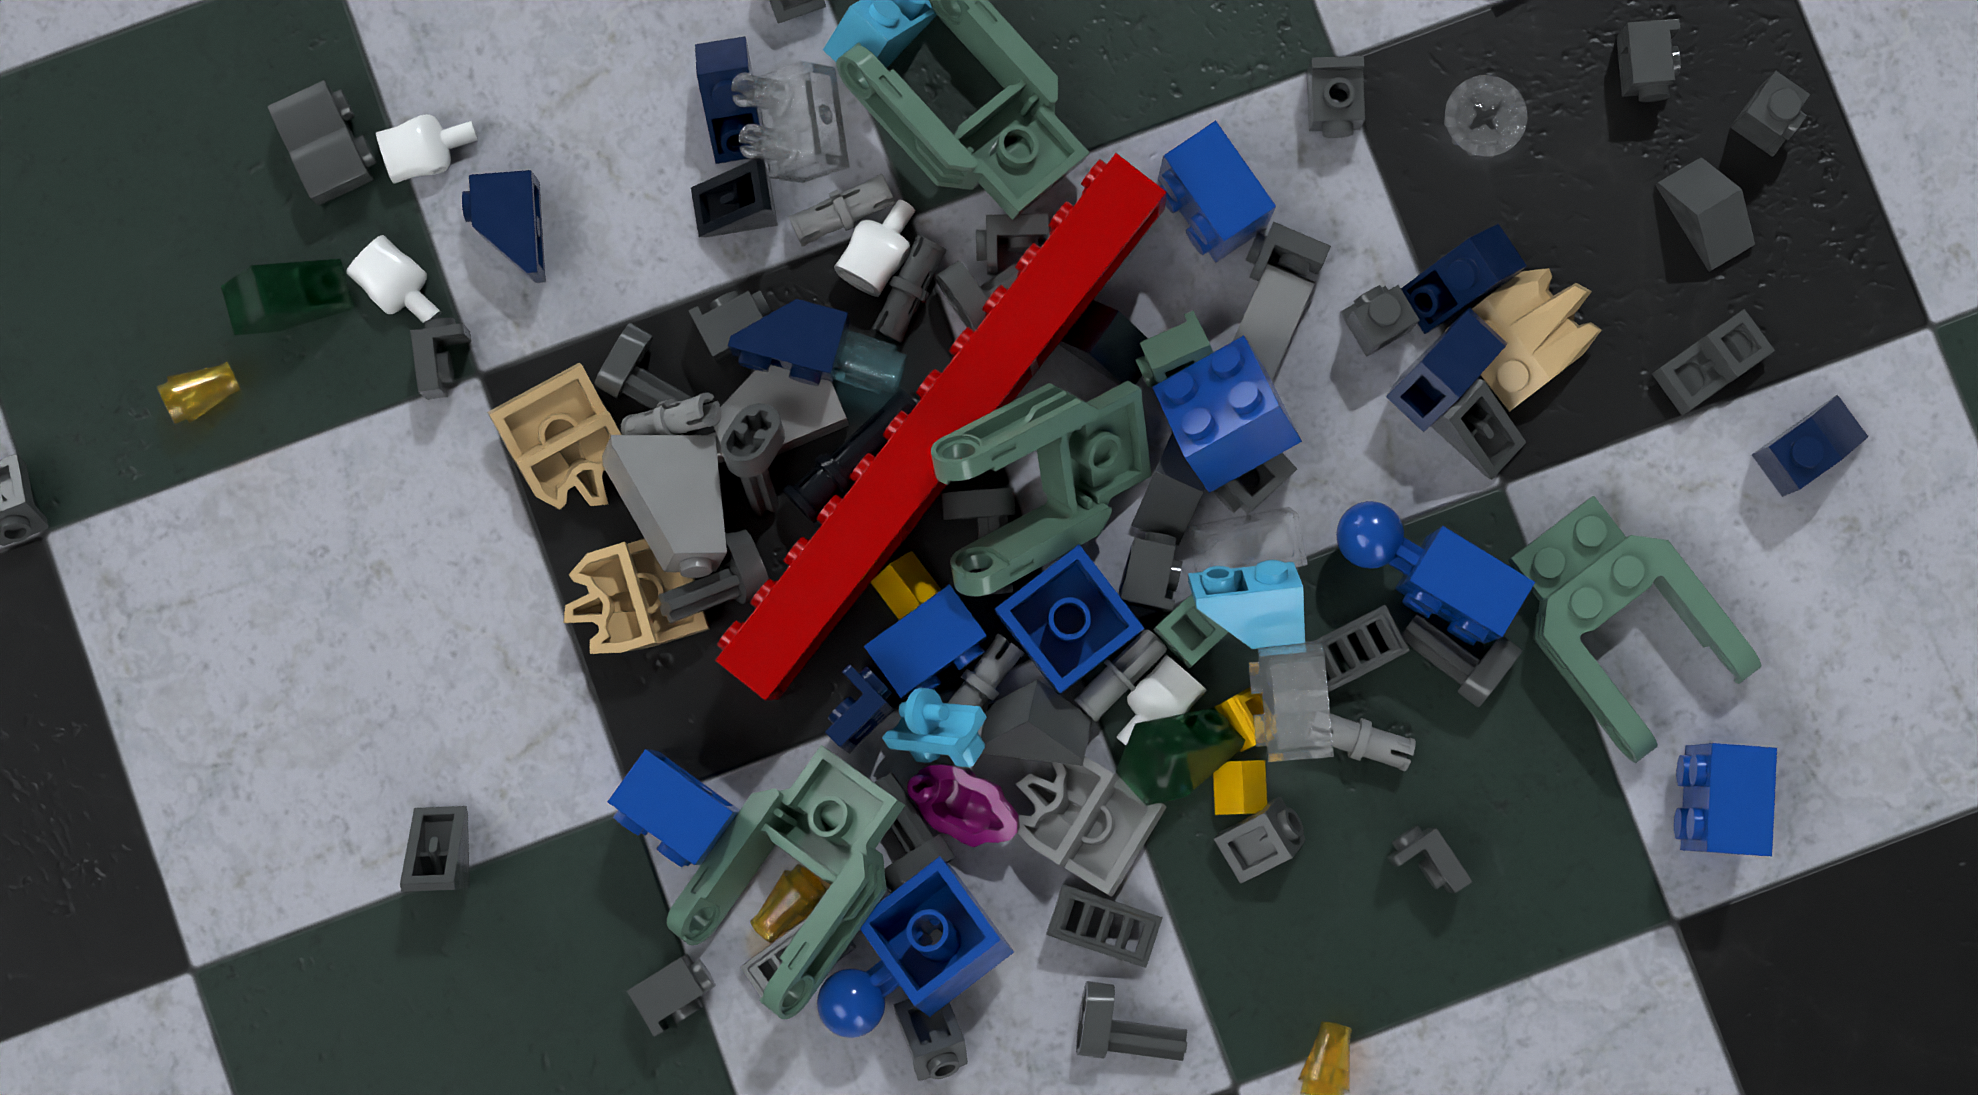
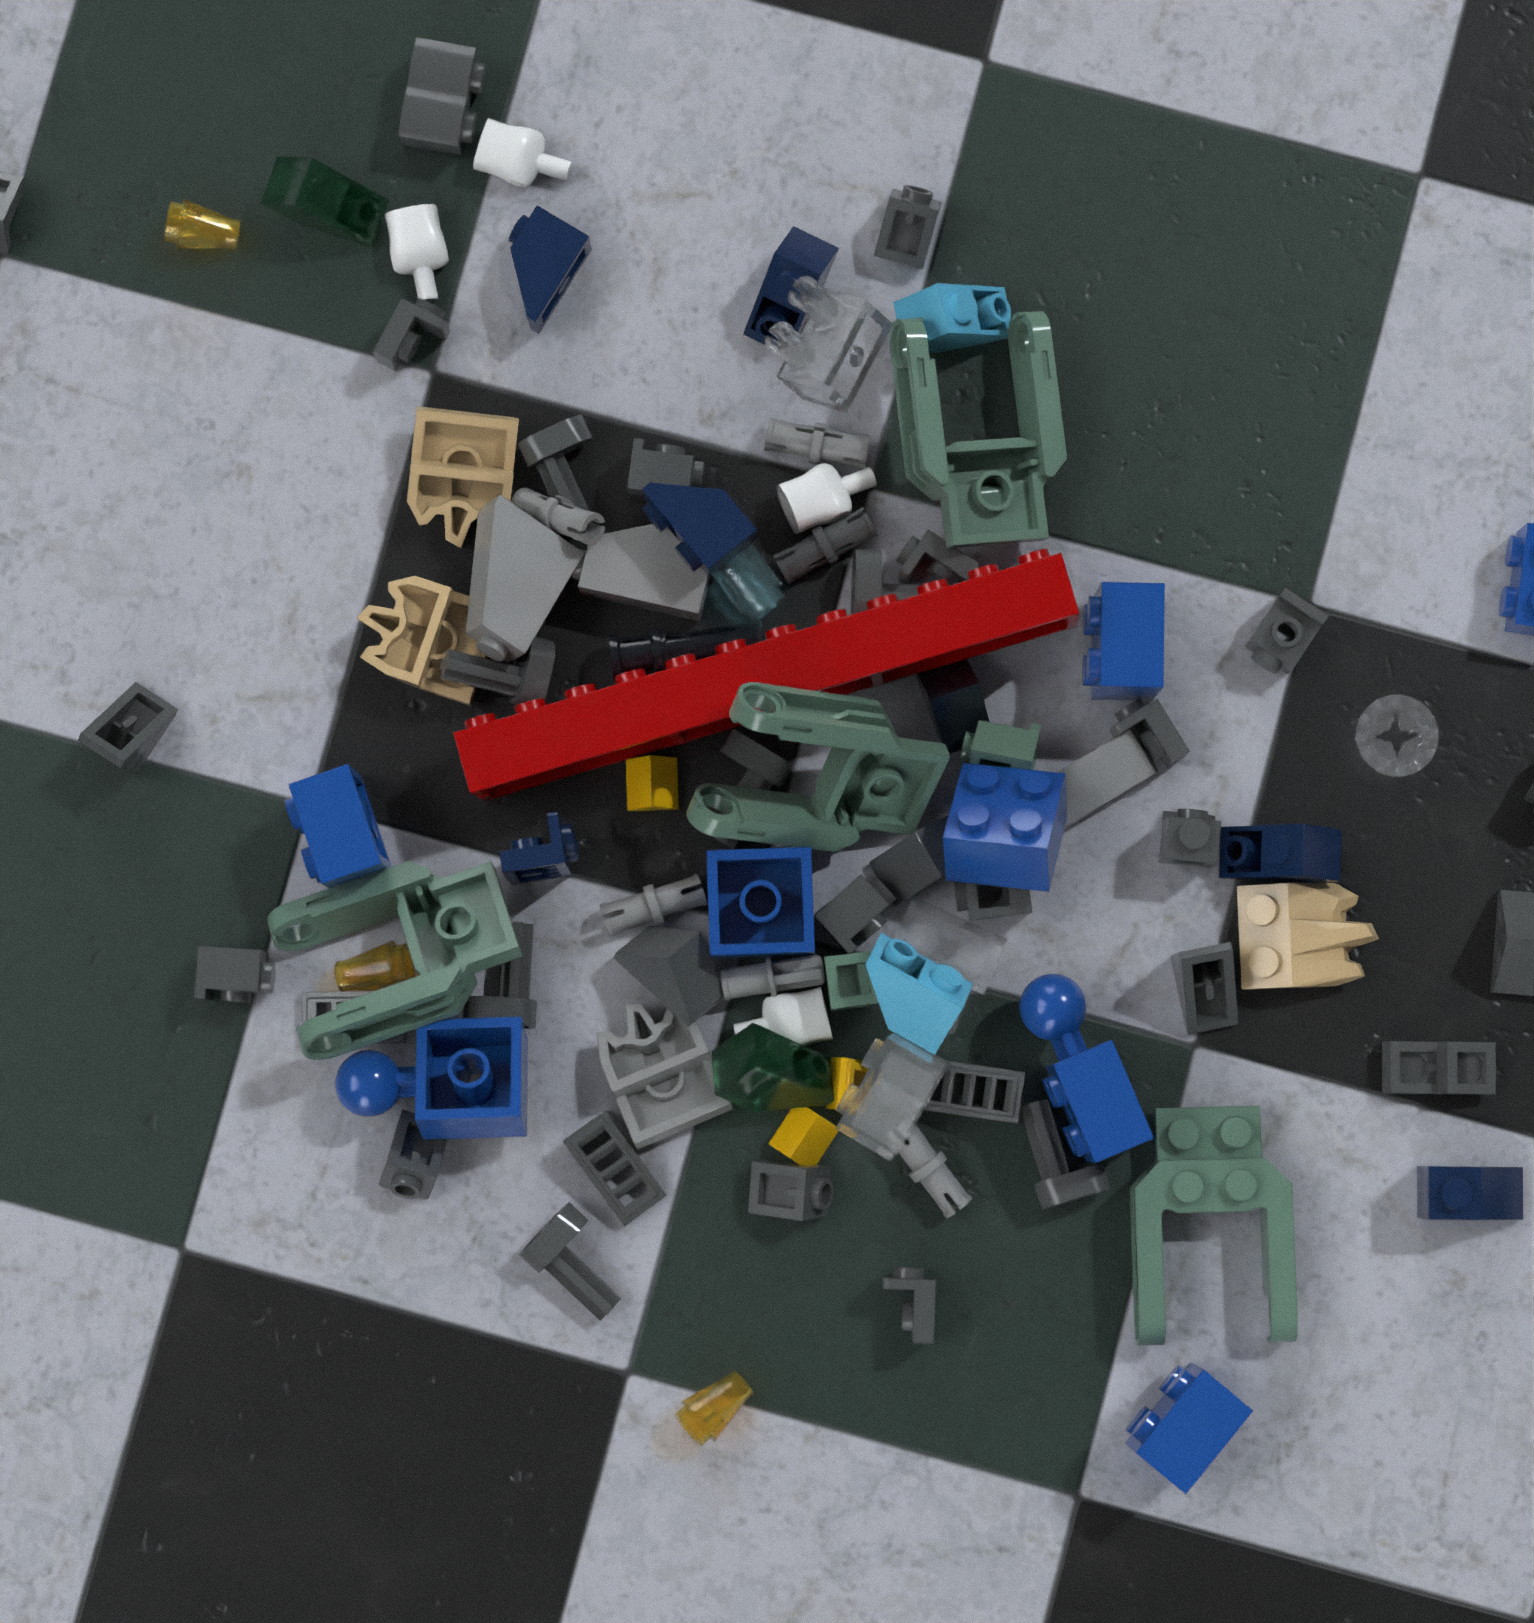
camera: 35 degrees right, 0 degrees up
black slope [691,159,778,238] -> none
dark grey piece [721,403,785,517] -> none
blue brick [864,584,987,700] -> none
medium azure hips [882,688,987,768] -> none
magenta arm [907,764,1020,847] -> none
dark blue slope [1385,307,1508,432] -> none

